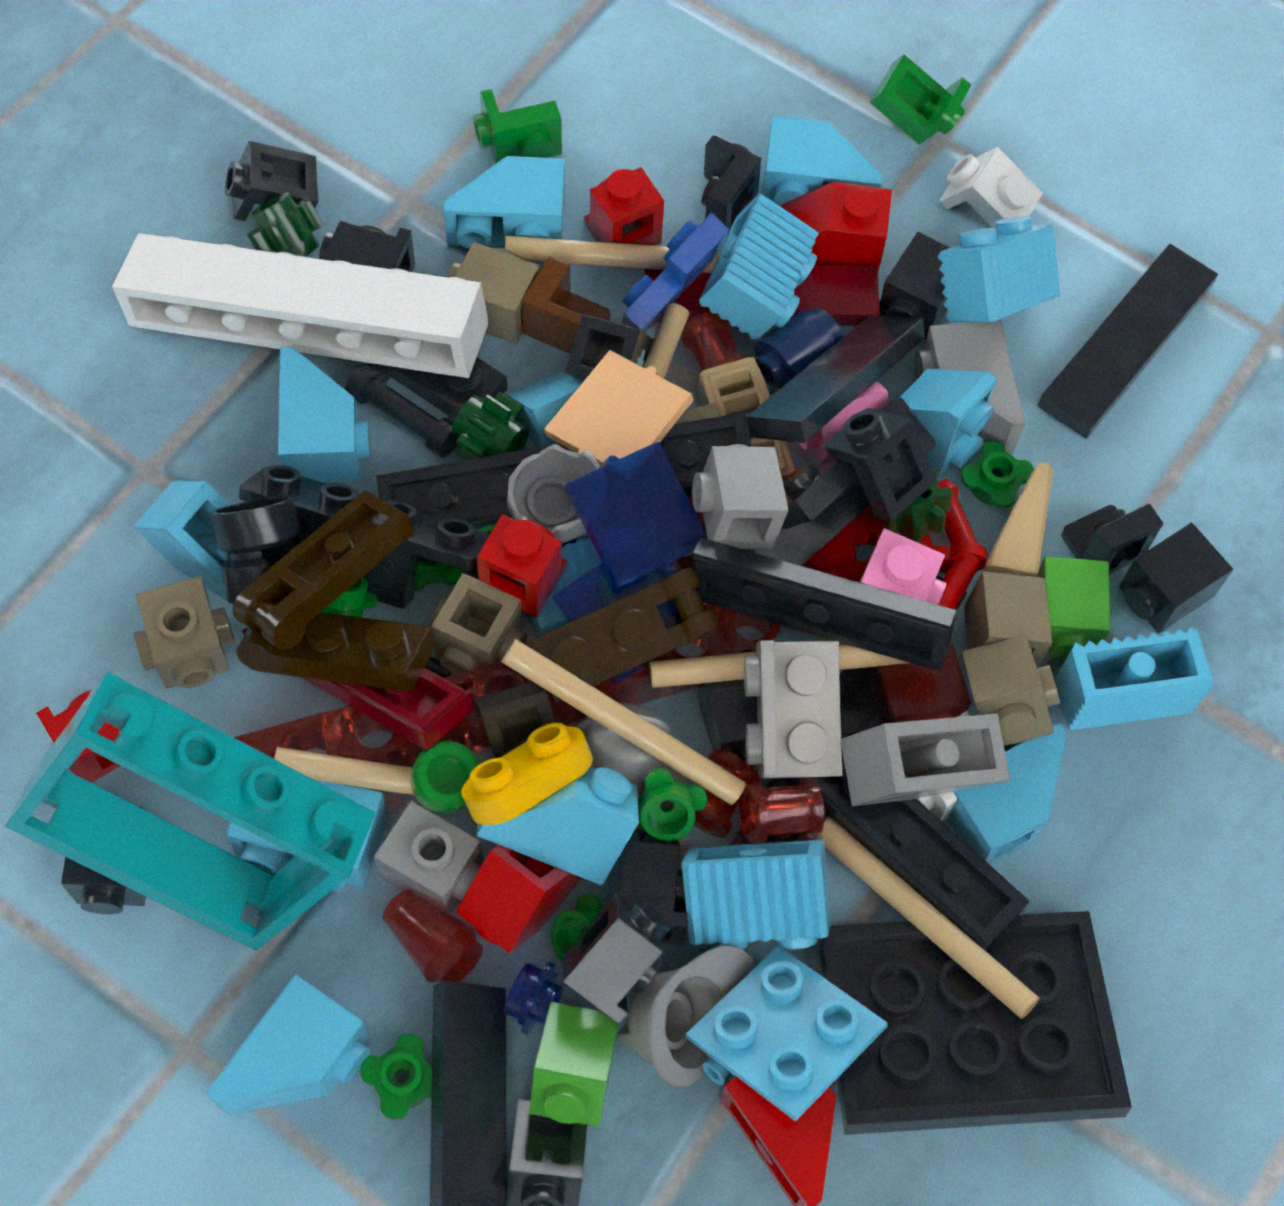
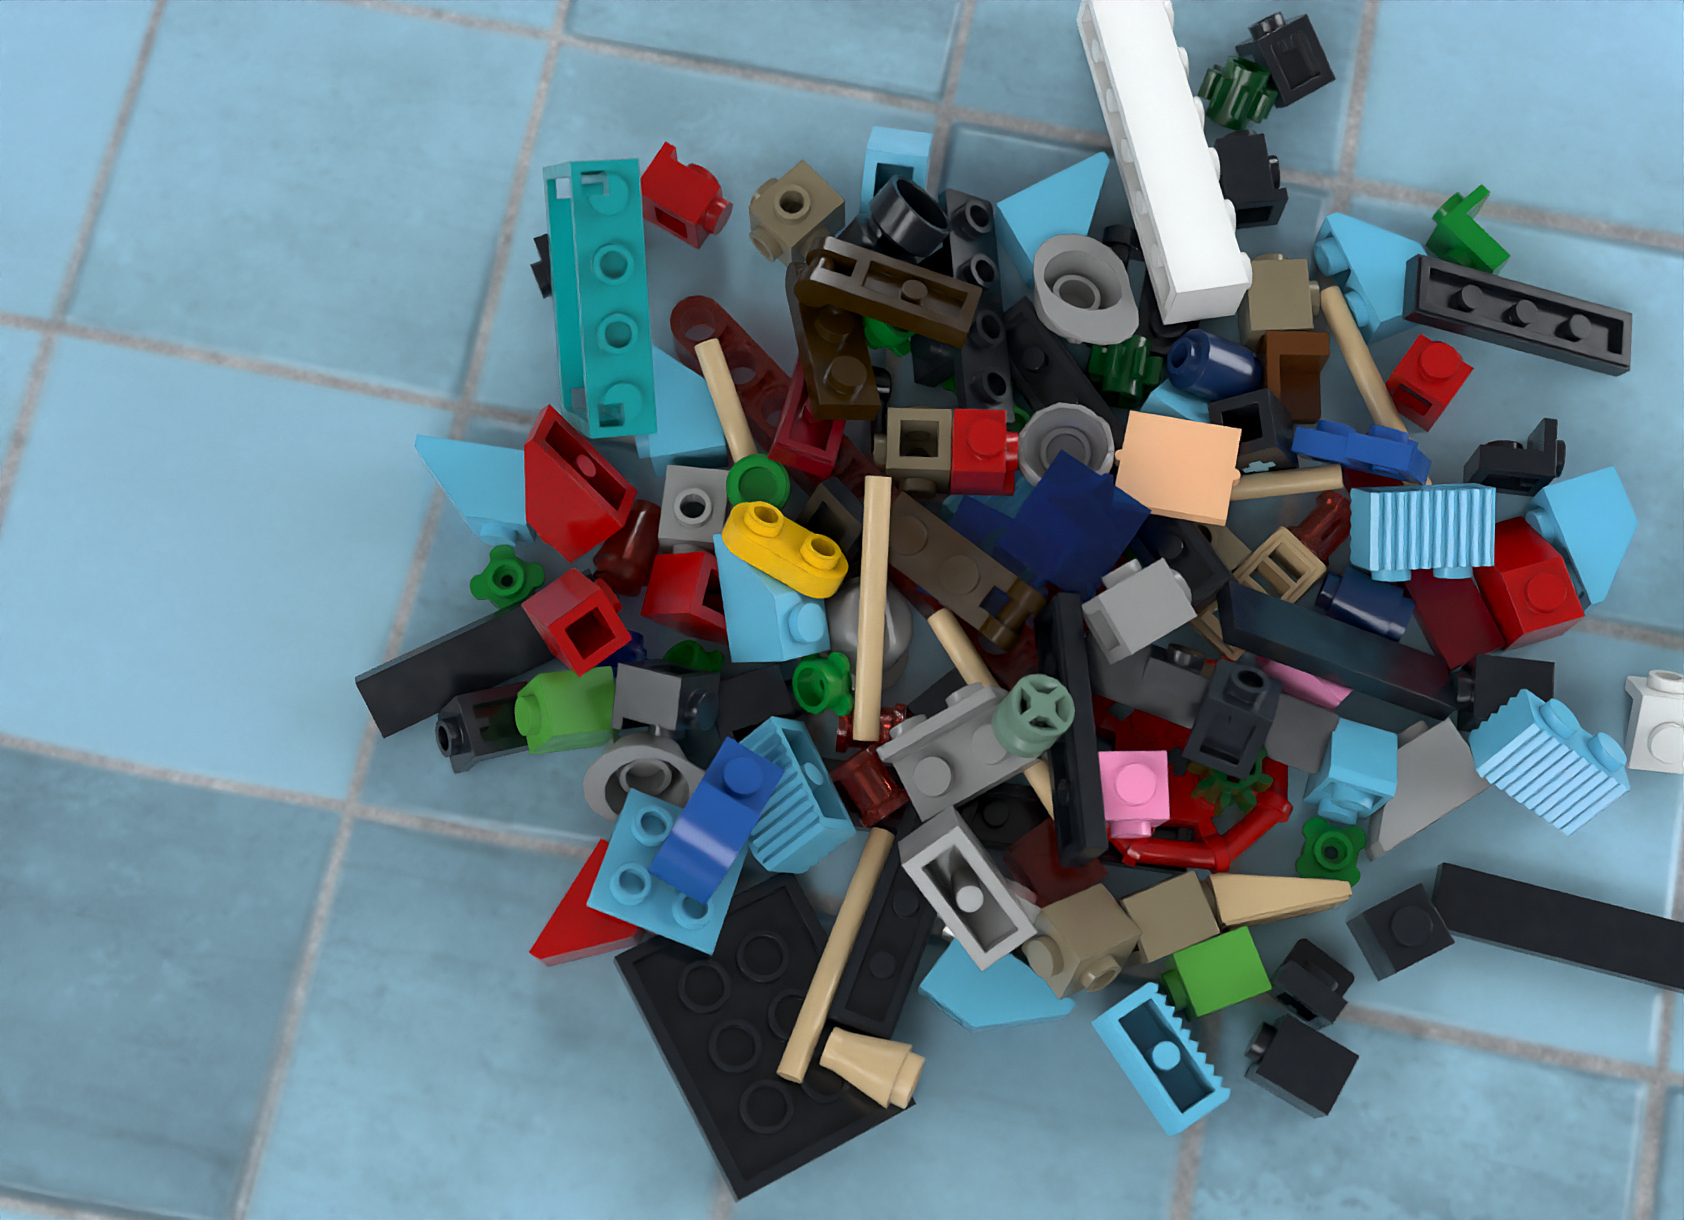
camera: 70 degrees right, 10 degrees up
none -> red brick [521,567,632,677]
none -> red slope [524,404,638,563]
none -> blue brick [647,736,785,905]
none -> tan cone [820,1027,926,1109]
none -> sand green wheel [992,674,1075,758]
none -> light grey piece [1033,234,1139,345]
none -> dark blue brick [1167,329,1262,402]
none -> black brick [1346,883,1455,982]
none -> black tile [1402,254,1633,377]

